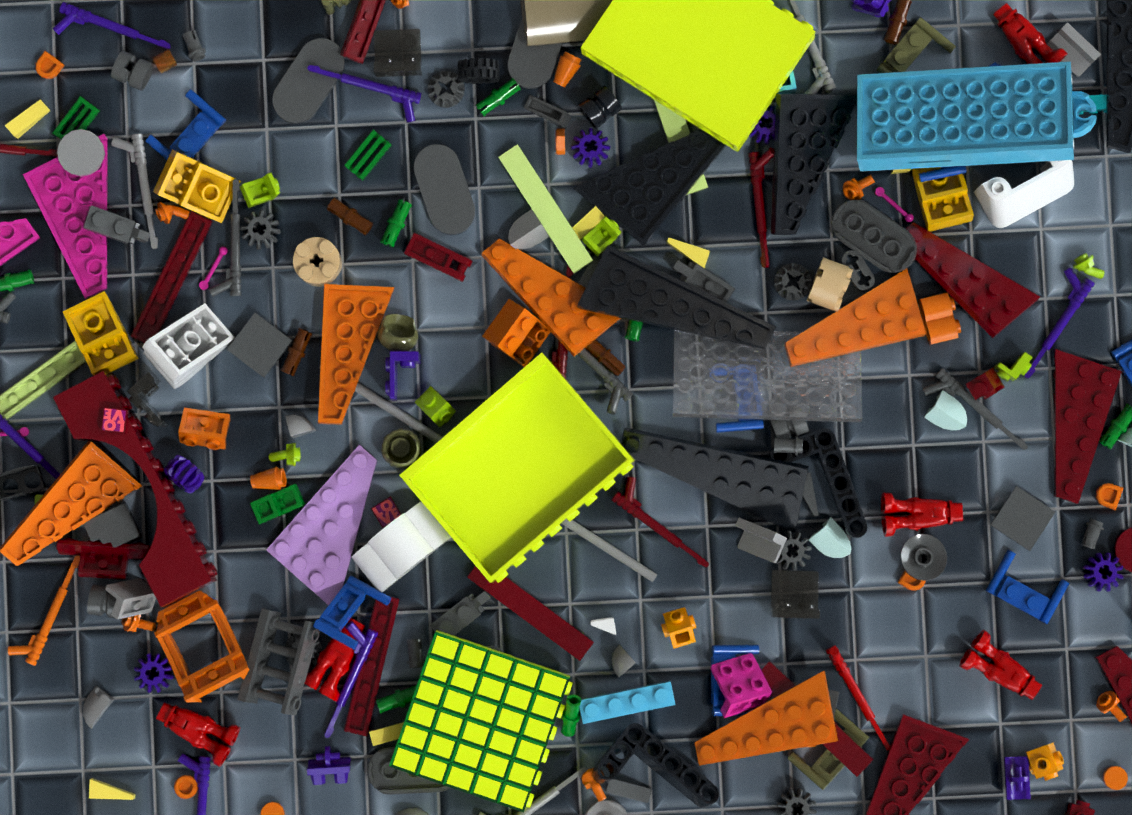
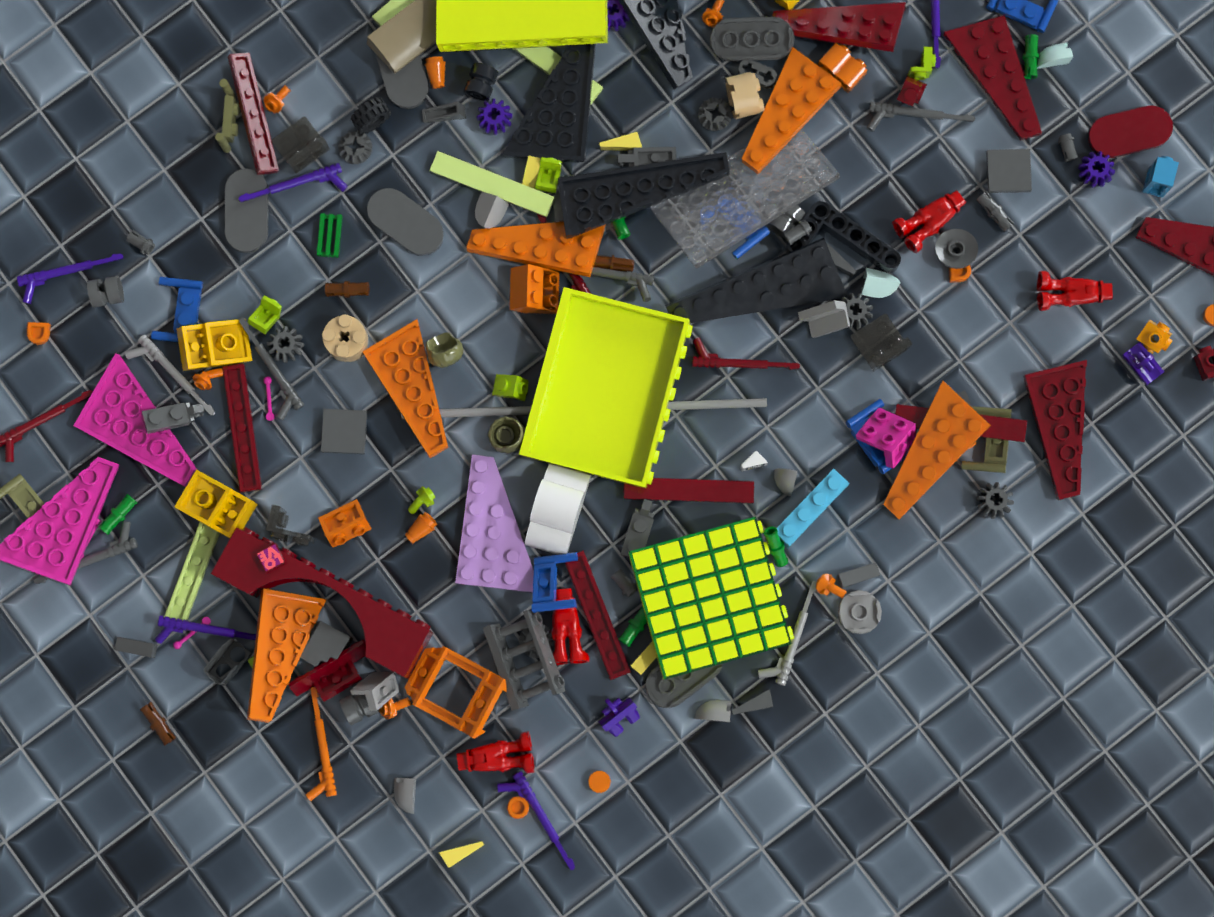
camera: 30 degrees left, 5 degrees down
light yellow piece [5,99,50,139] -> none
green tile [53,96,100,140] -> none
light grey tile [57,129,105,177] -> none
dark purple gear [134,653,174,693] -> none
white brick [142,303,235,389] -> none
clear orange hose [152,49,177,74] -> none
dark purple gear [164,455,204,494] -> none
green slope [250,484,305,524] -> none
reddish brown pin [280,328,312,376] -> none
light grey brick [285,414,316,438] -> none
dark purple piece [324,622,378,738] -> none
tile [370,496,402,528] -> none
green pin [380,199,412,248] -> none
dark purple bracket [385,351,421,401] -> none
dark red plate [404,233,473,282] -> none
green pin [475,78,521,117] -> none
orange tile [556,128,565,155] -> none
black beam [592,723,719,808] -> none
light orange brick [661,607,696,649] -> none
dark red piece [748,148,774,268] -> none
red piece [826,645,890,751] -> none
dark pink hinge [875,187,914,223] -> none
light aqua brick [924,390,967,431] -> none
blue plate [986,550,1070,624] -> none
orange tile [1095,483,1123,510] -> none
orange plate [1096,691,1127,722] -> none
none -> dark grey pin [976,191,1014,232]

